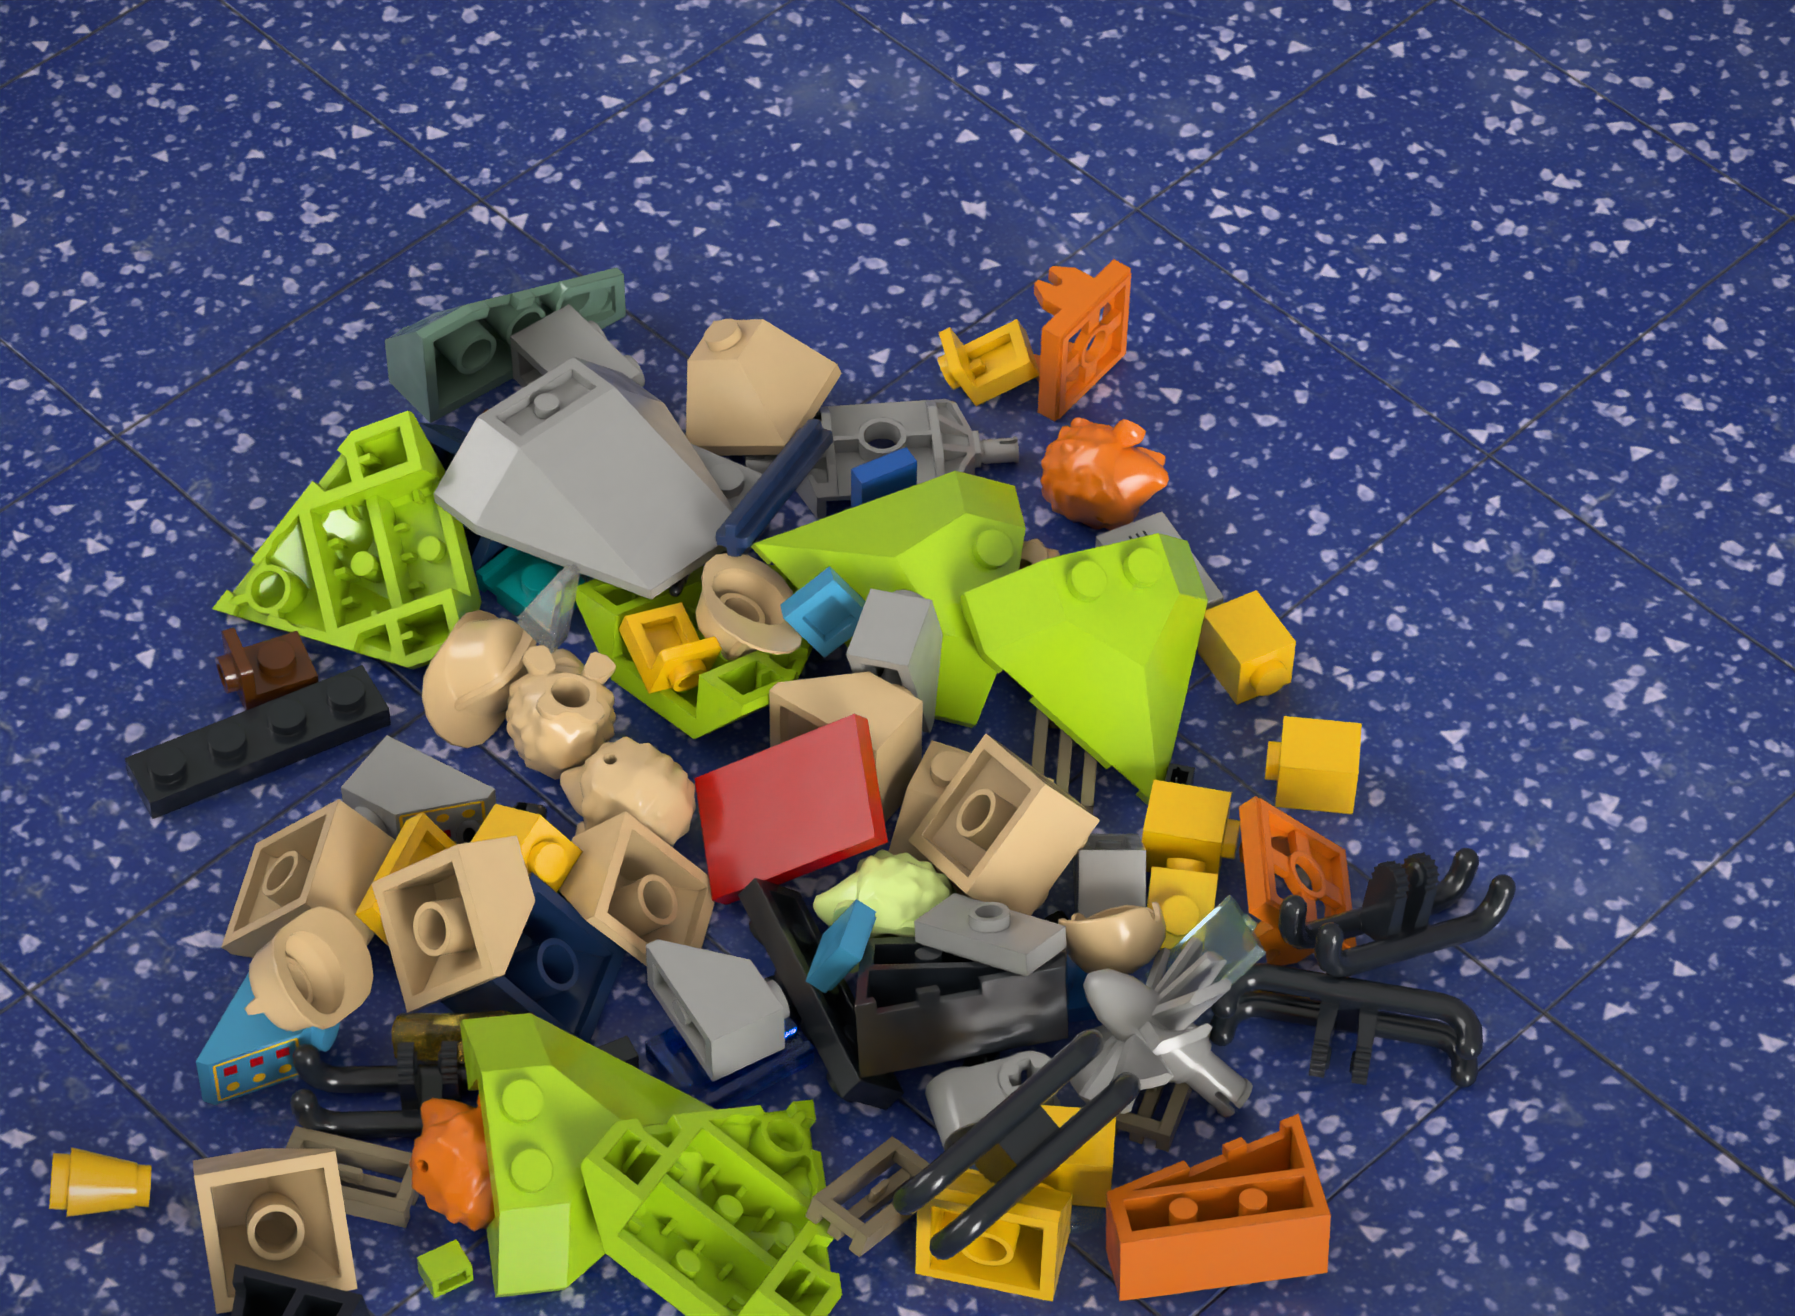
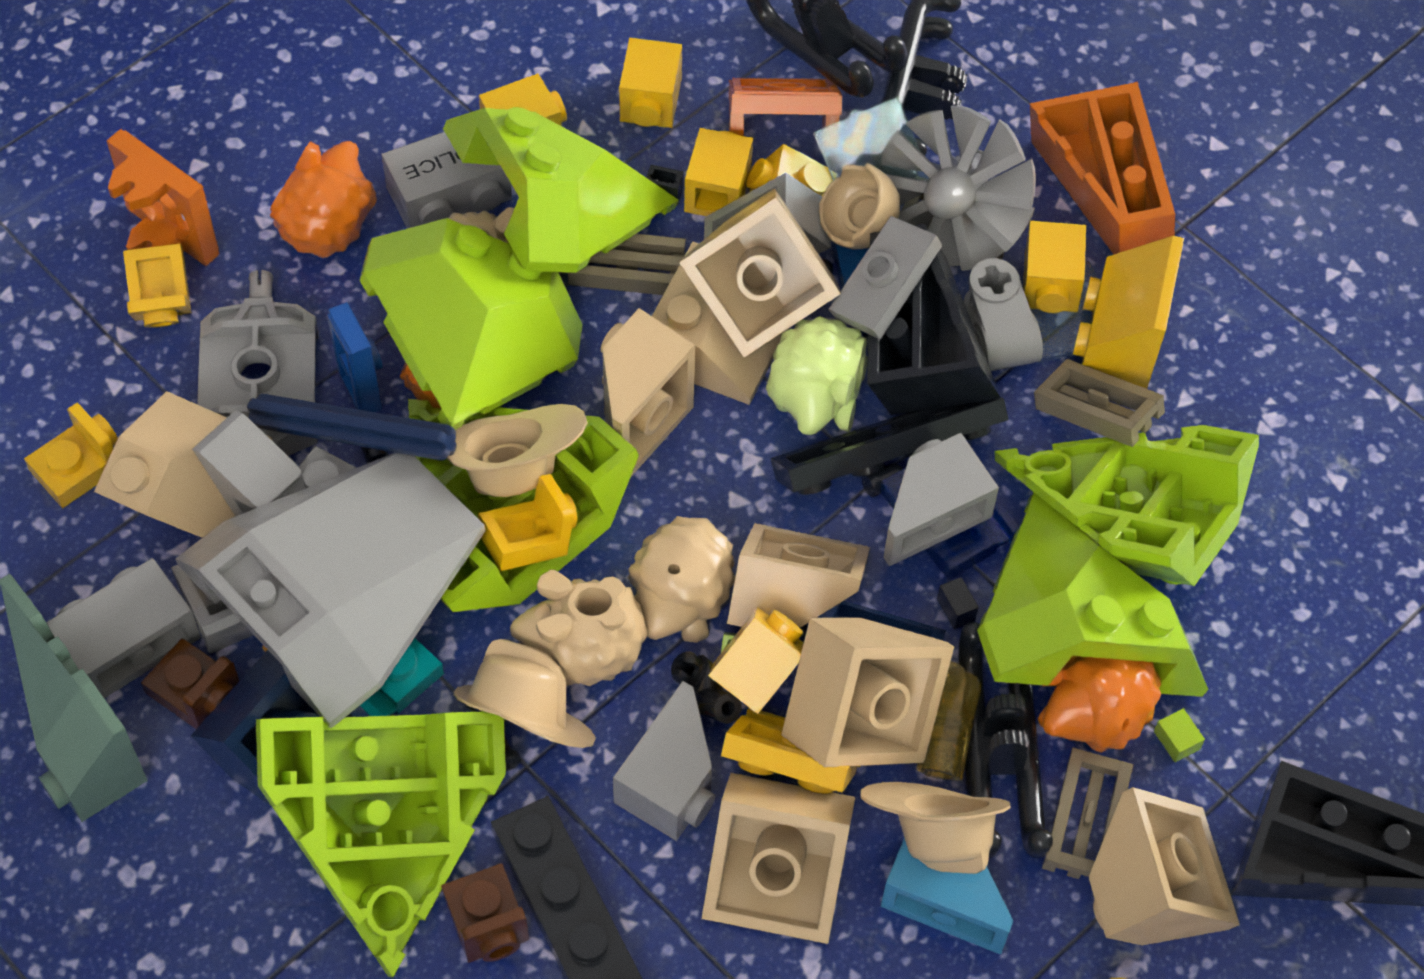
camera: 90 degrees left, 10 degrees up
clear slope [517,563,581,654] -> none
tile [694,713,888,905] -> none
dark azure plate [780,566,866,658] -> none
dark azure tile [806,899,876,993] -> none
light grey slope [846,588,943,733] -> none
black piece [892,1028,1141,1260] -> none
none -> yellow bracket [24,402,118,509]
none -> light grey slope [192,410,302,517]

